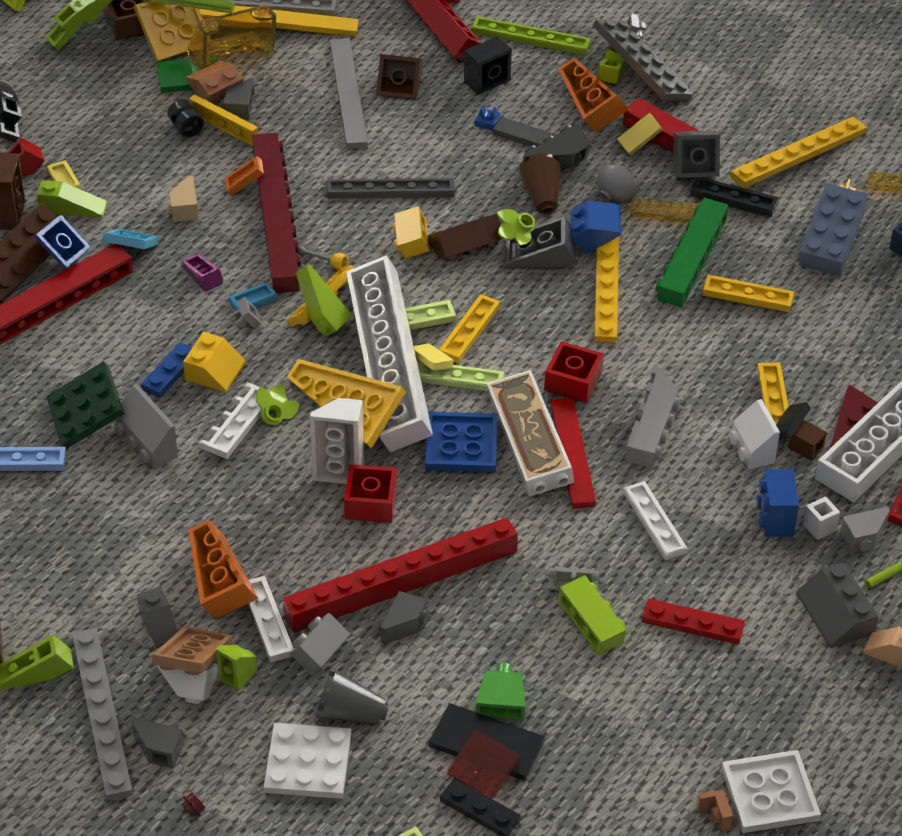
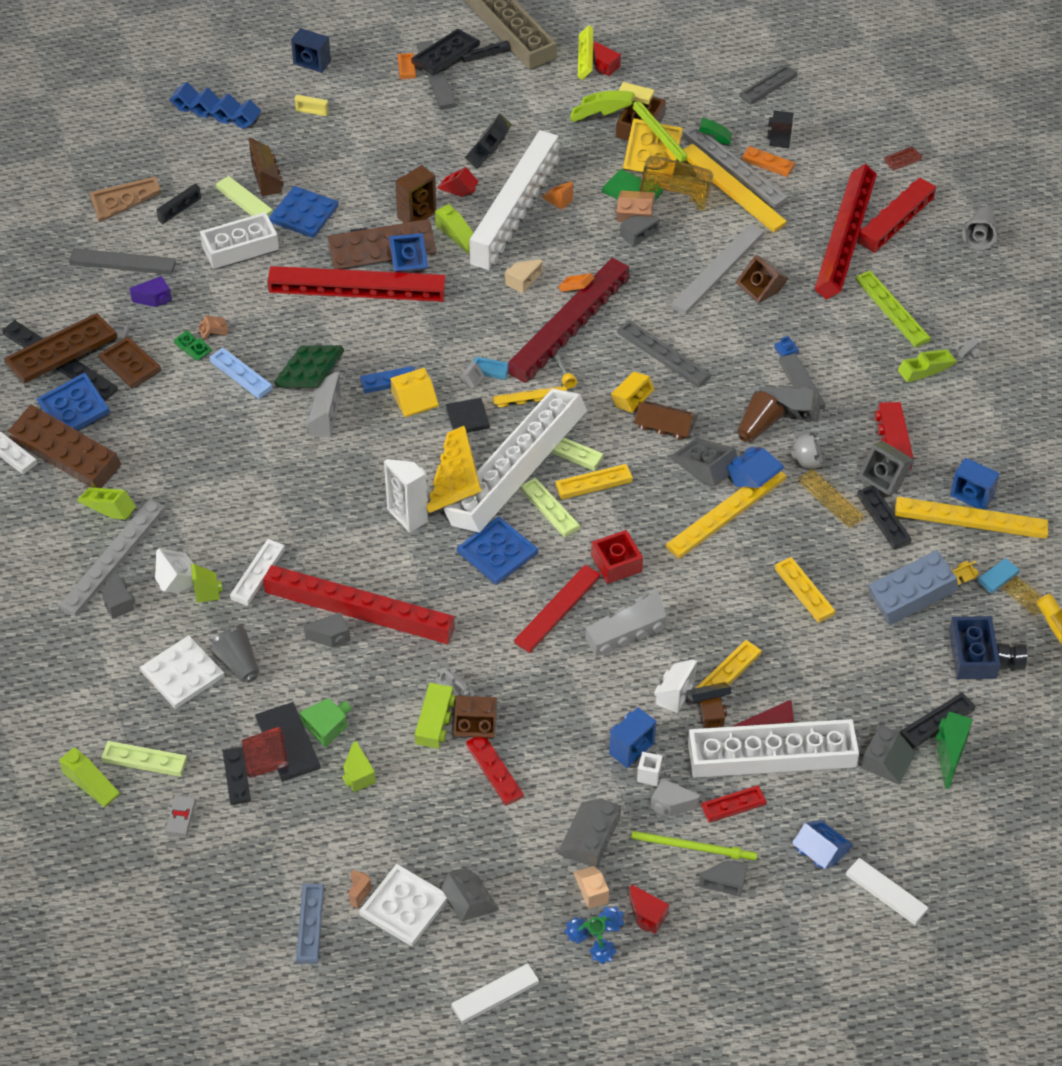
camera: 45 degrees right, 5 degrees up
light yellow tile [46,160,81,190] -> none
medium azure tile [102,229,159,249] -> none
dark grey slope [137,586,178,648] -> none
medium nougat plate [151,626,233,675] -> none
black wheel [167,99,204,138] -> none
magenta slope [181,253,223,292] -> none
dark red plate [181,792,205,817] -> none
orange wedge [188,519,259,619] -> none
yellow plate [189,94,258,146] -> none
white hinge [199,383,269,459] -> none
lime plate [256,384,300,426] -> none
light grey brick [289,613,350,674] -> none
lime slope [296,264,352,337] -> none
red brick [344,464,397,523] -> none
light yellow tile [413,343,454,371] -> none
black brick [464,36,512,95] -> none
brick [487,370,574,497] -> none
lime plate [497,209,535,246] -> none
orange wedge [558,57,629,133] -> none
dark grey plate [593,19,693,101] -> none
light yellow tile [617,113,663,156] -> none
white tile [623,481,688,560] -> none
green brick [655,198,728,308] -> none
none -> lime slope [342,741,376,792]
none -> dark grey slope [441,868,499,922]
none -> black tile [446,398,490,433]
none -> reddish brown slope [454,696,497,738]
none -> white brick [470,130,560,270]
none -> orange slope [542,181,573,210]
none -> blue brick [950,458,1000,510]
none -> dark azure tile [978,558,1020,594]

